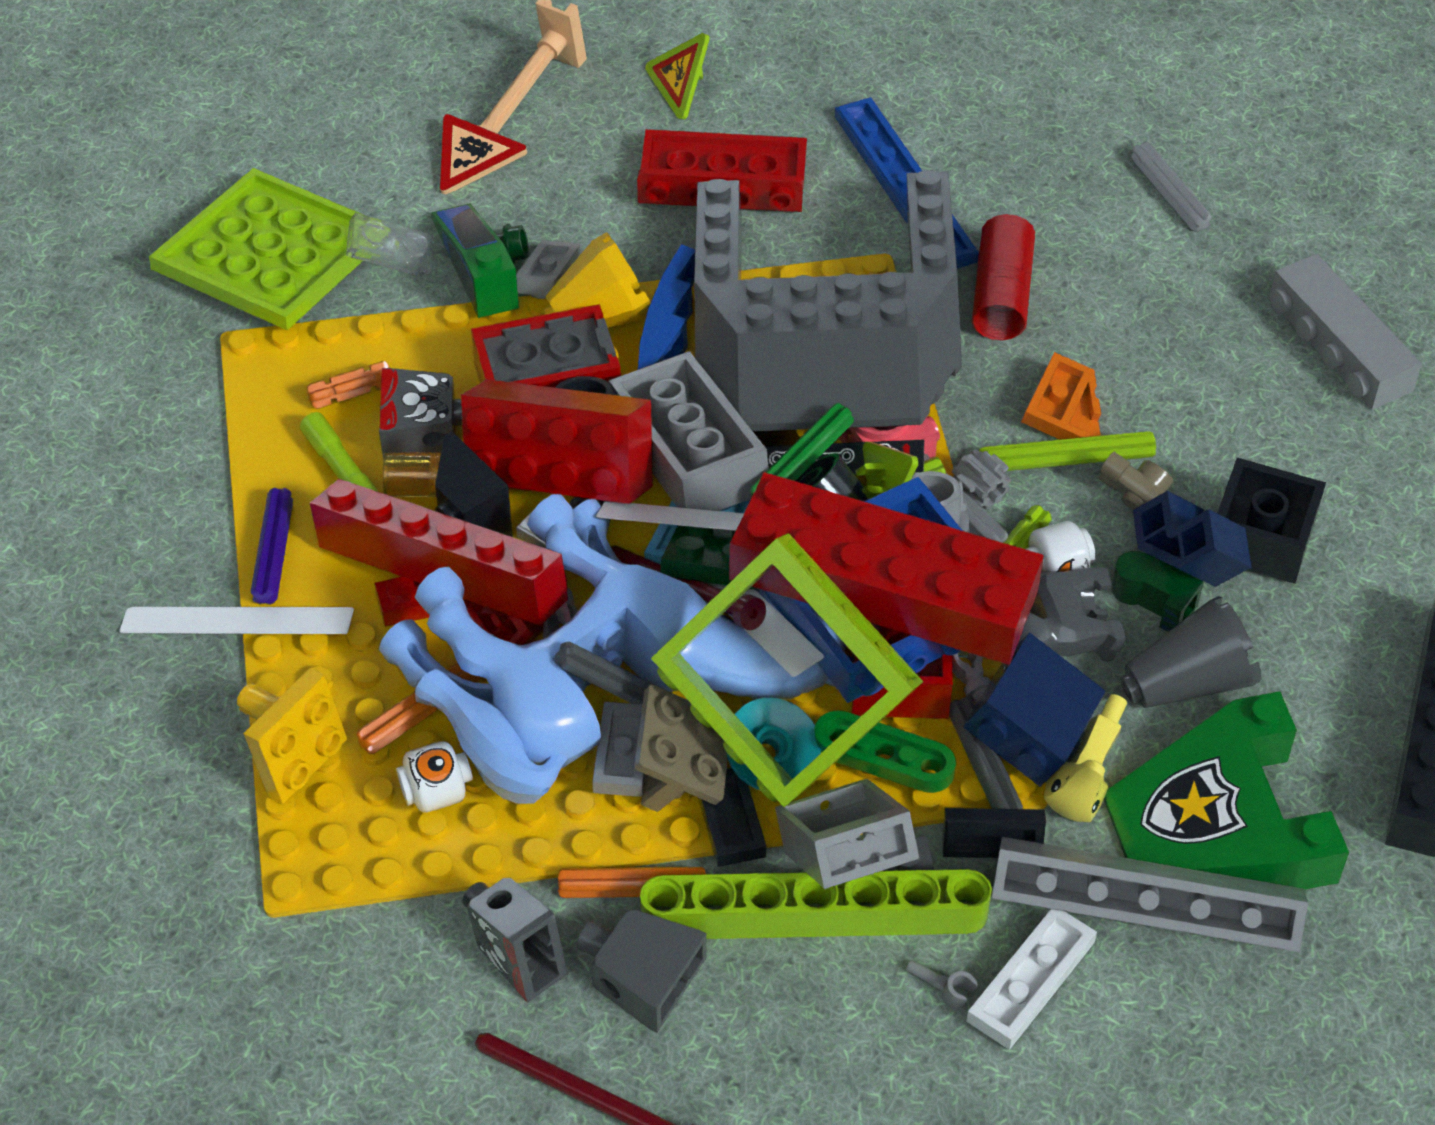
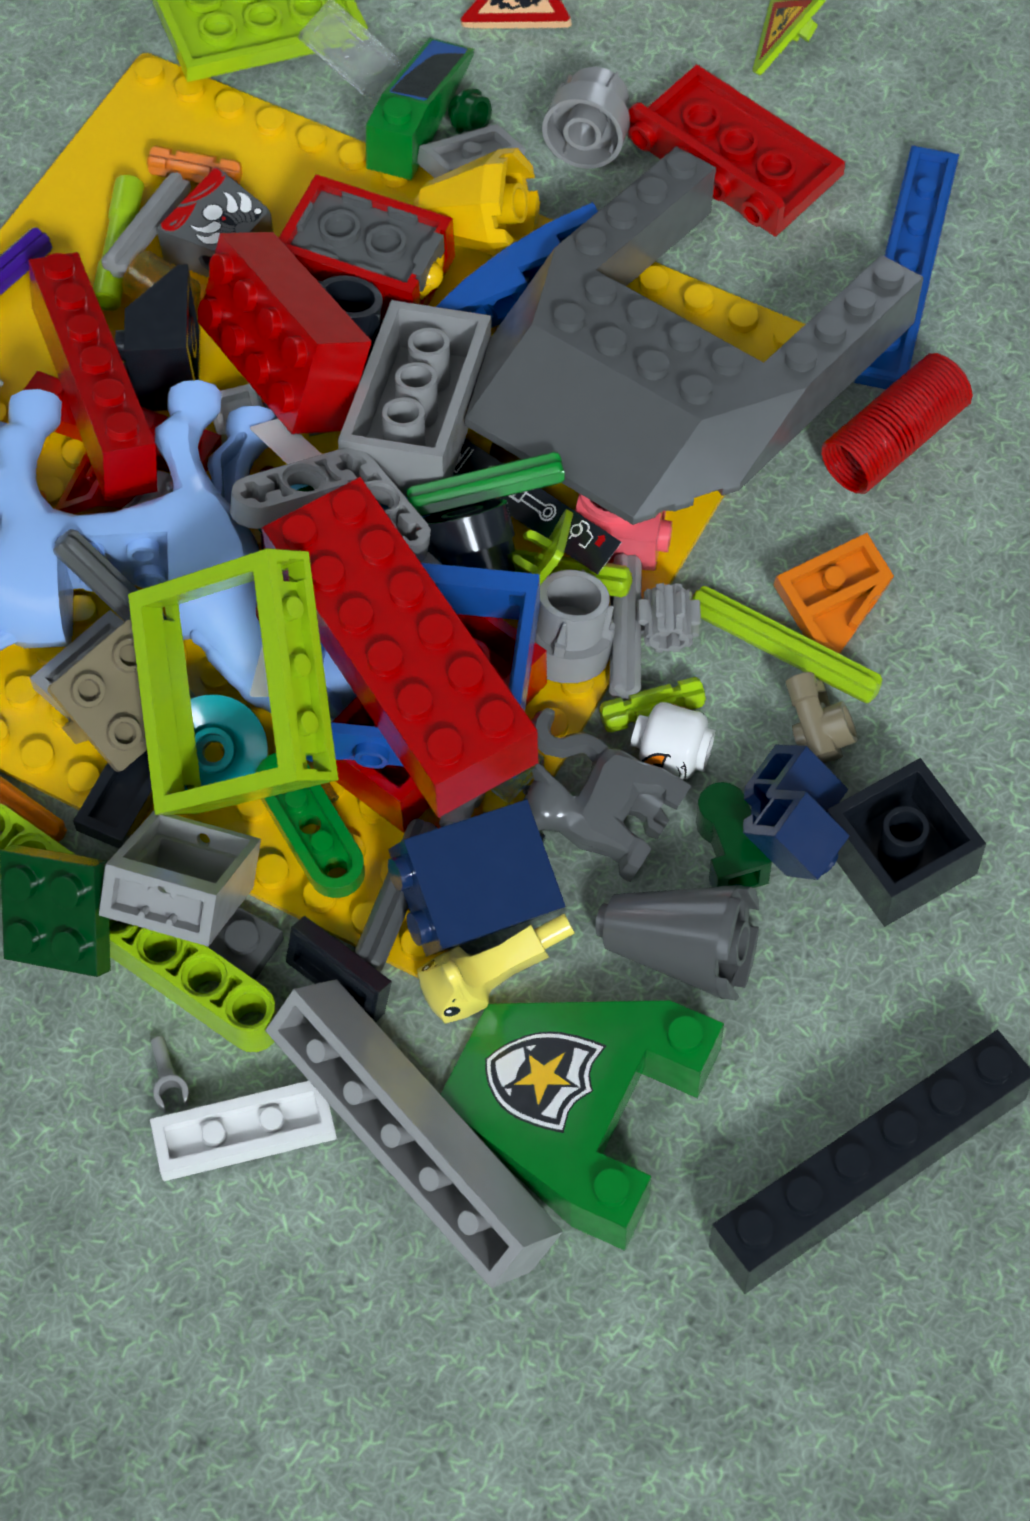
camera: 40 degrees right, 10 degrees up
none -> dark green plate [0,845,111,977]
none -> light grey axle [102,172,191,278]
none -> light grey beam [230,448,431,563]
none -> light grey piece [542,67,630,169]

